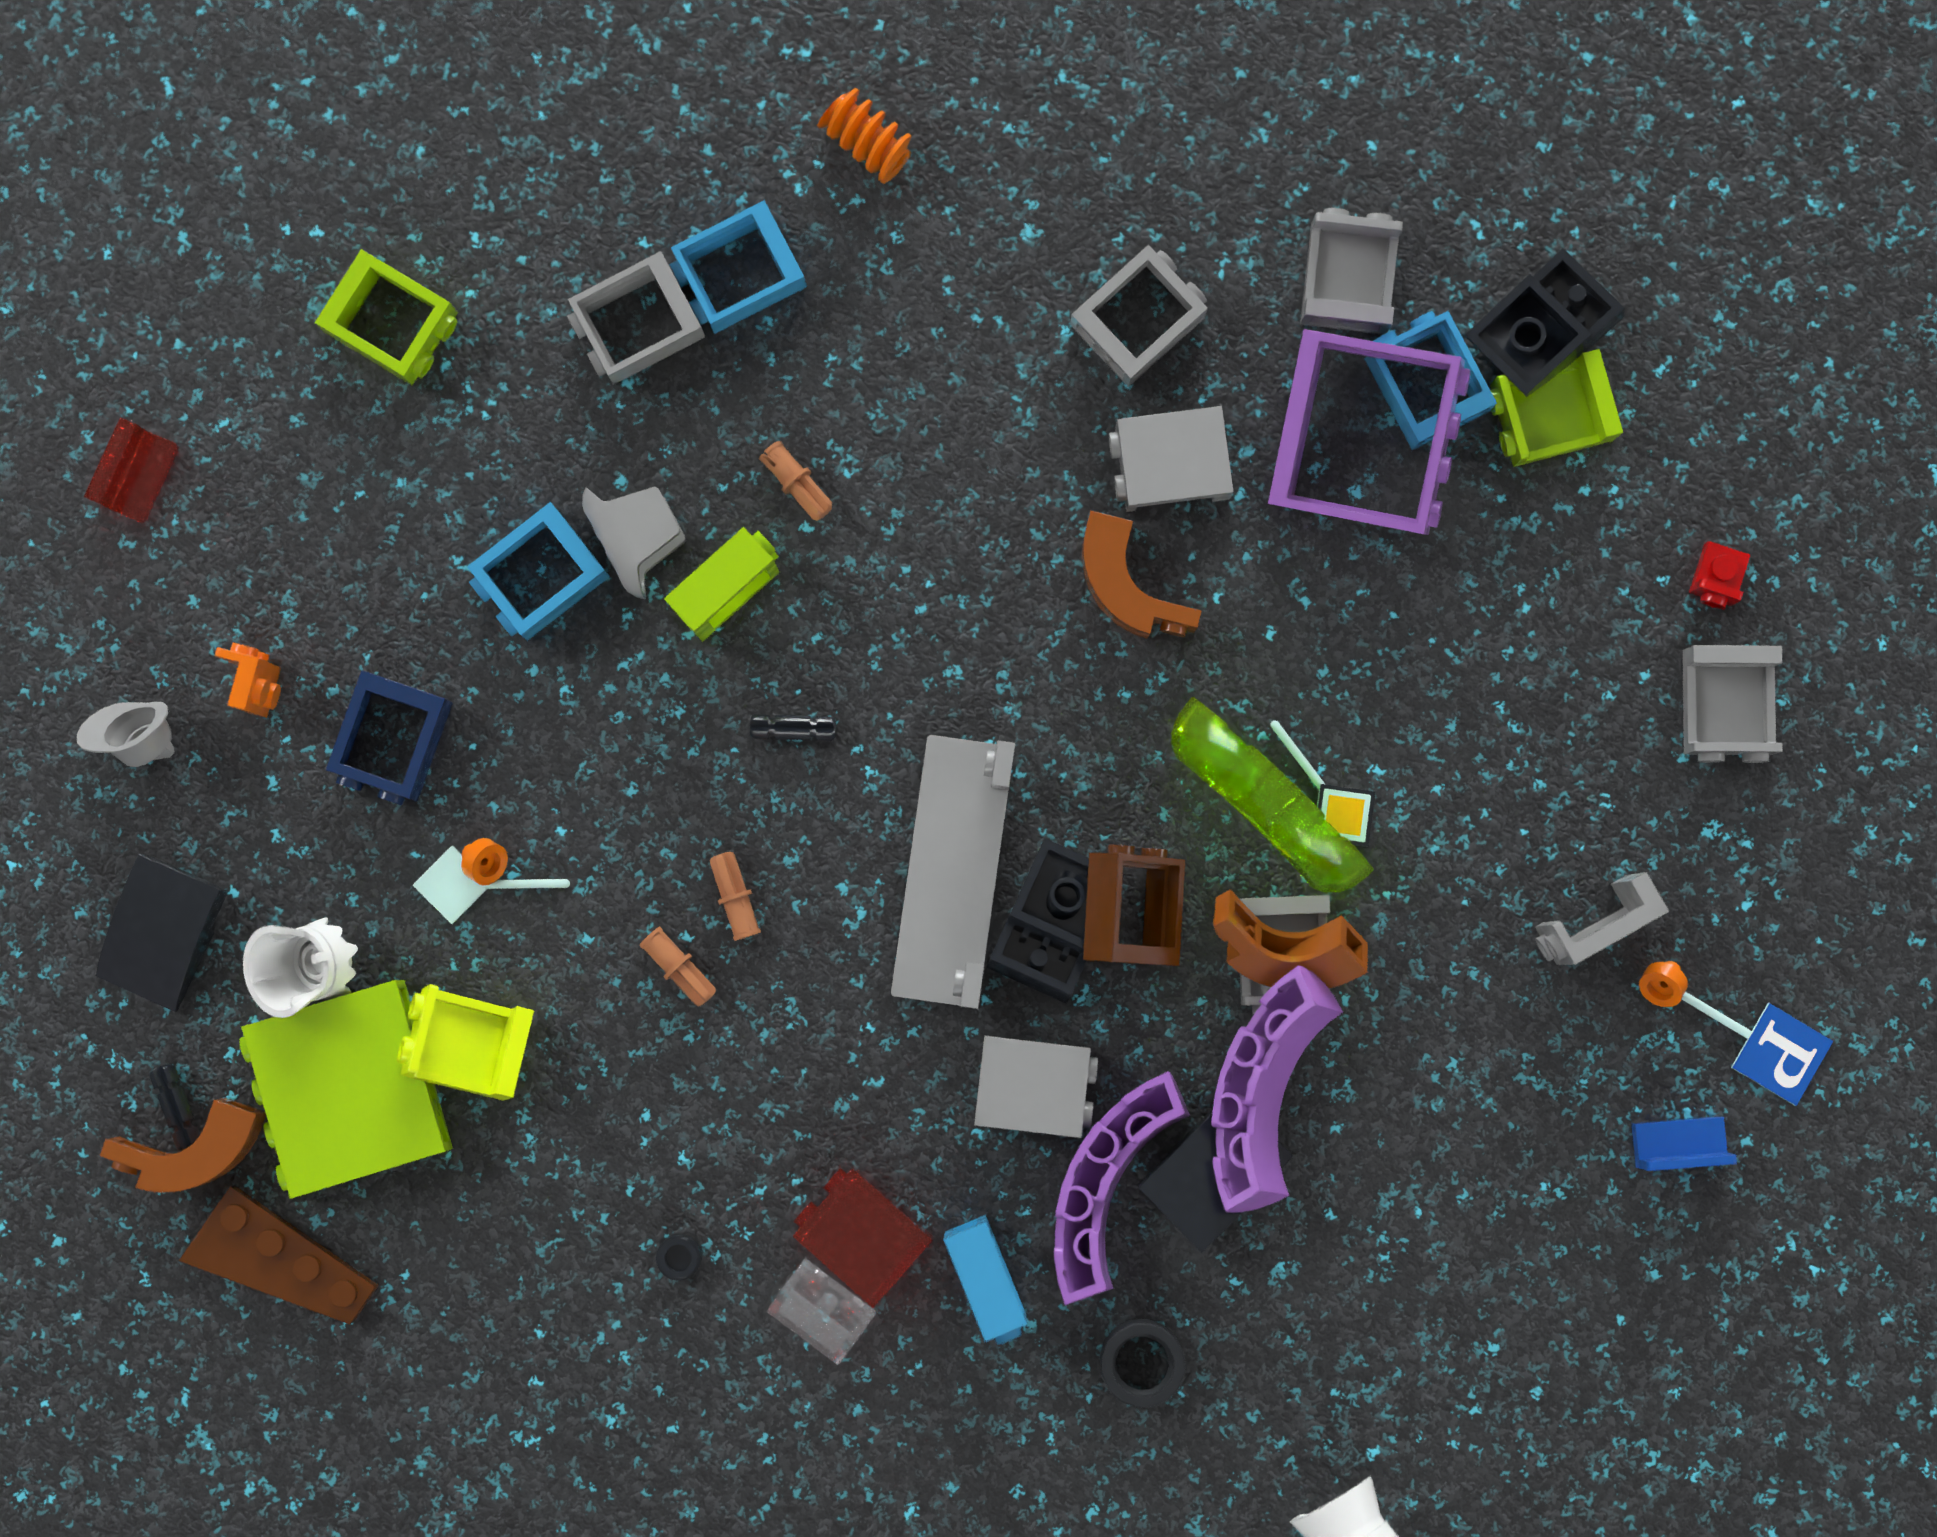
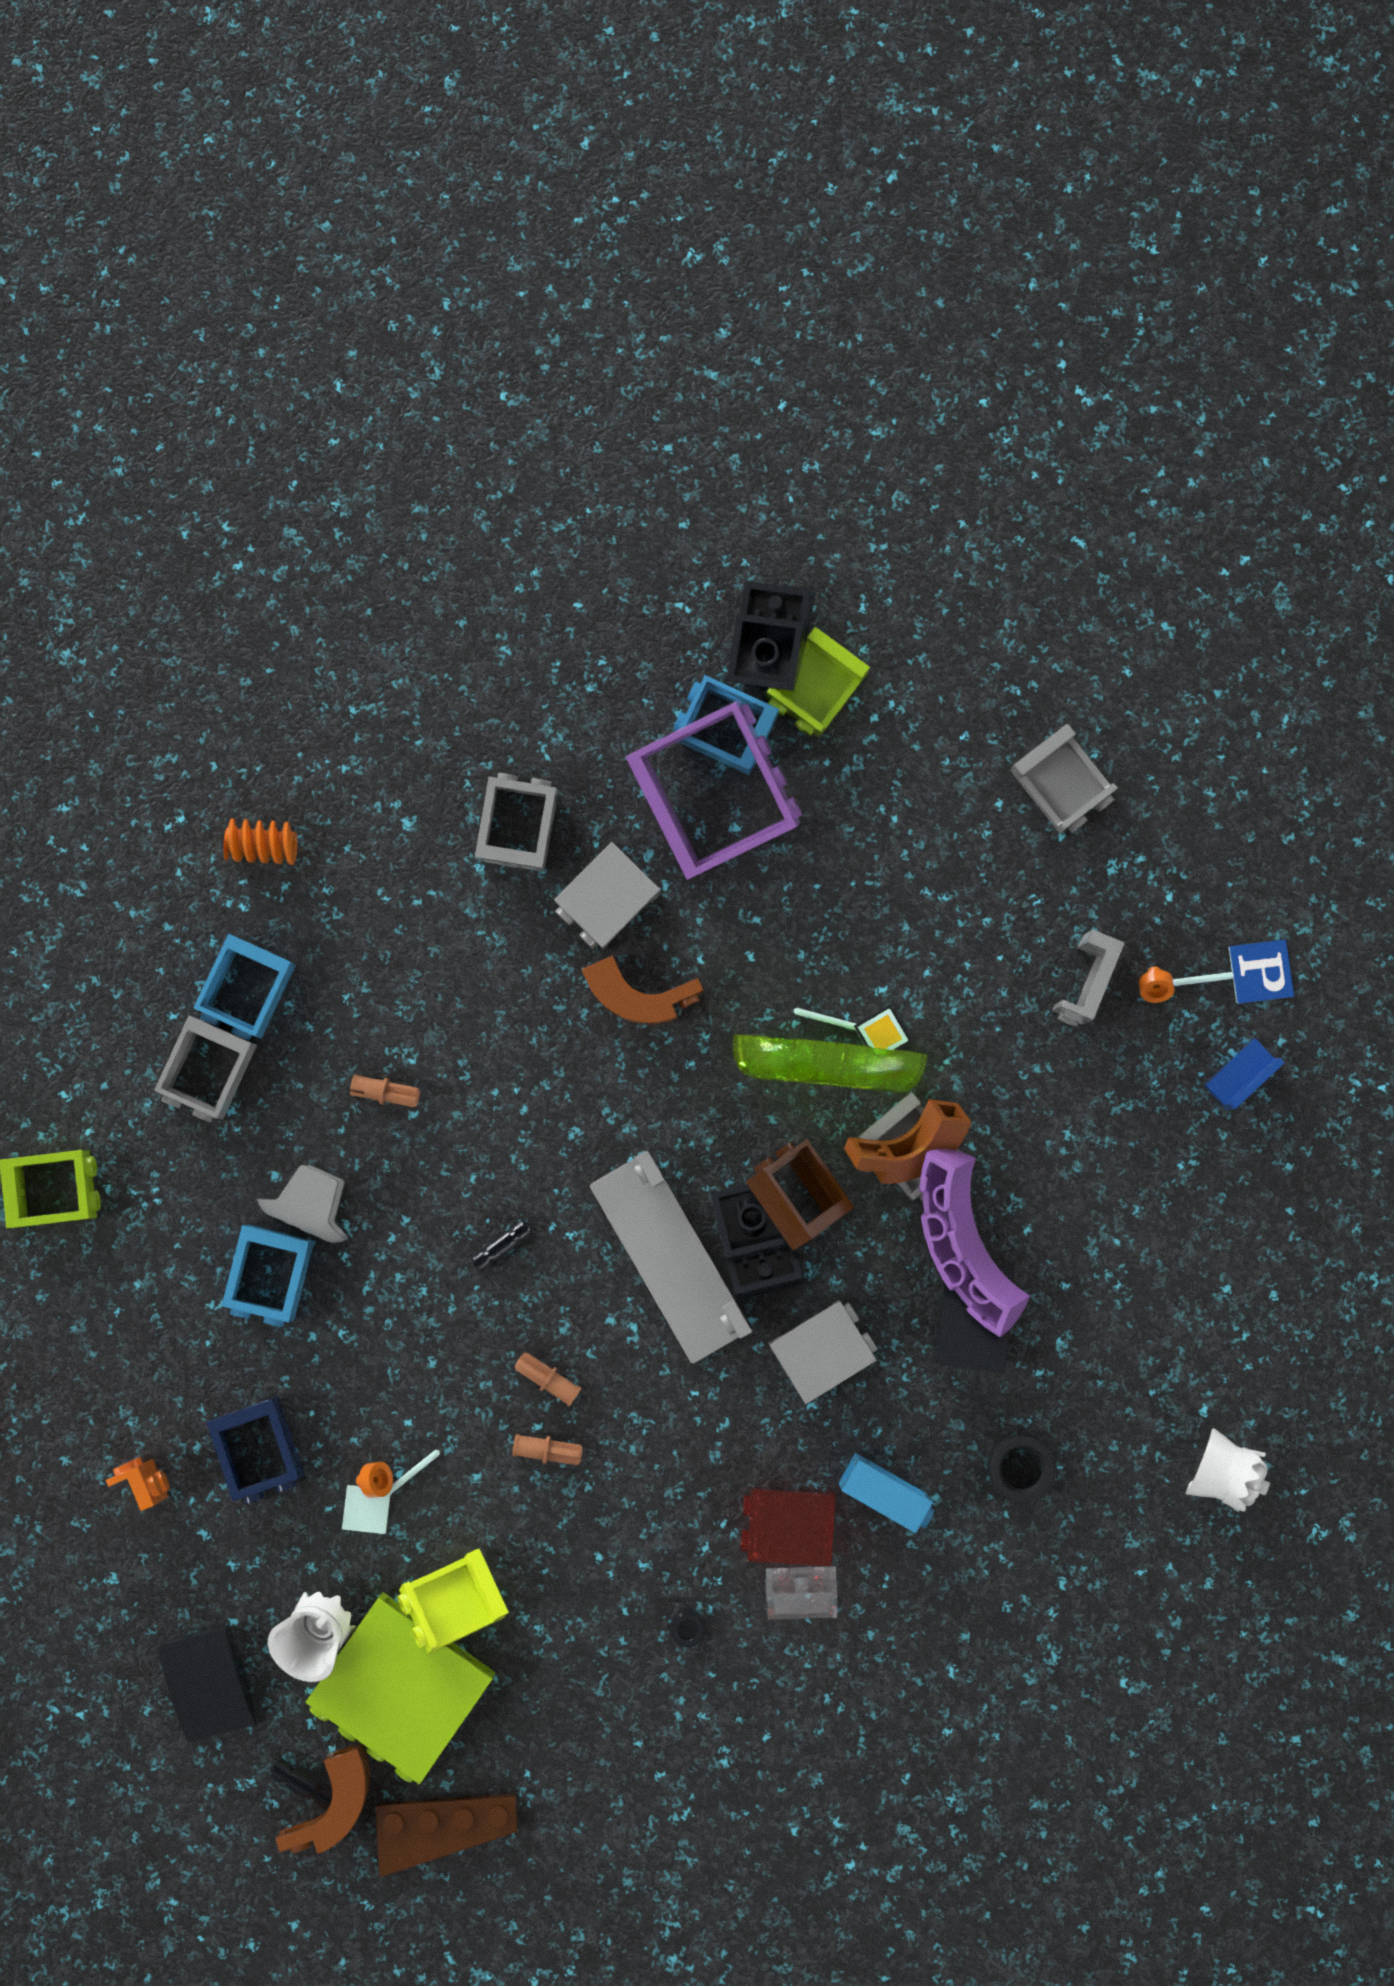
camera: 35 degrees left, 0 degrees up
light grey piece [76,702,175,767] -> none
lime window [664,527,779,642] -> none
medium lavender brick [1054,1071,1190,1305] -> none
light grey panel [1300,208,1403,334] -> none
red bracket [1689,541,1750,609] -> none

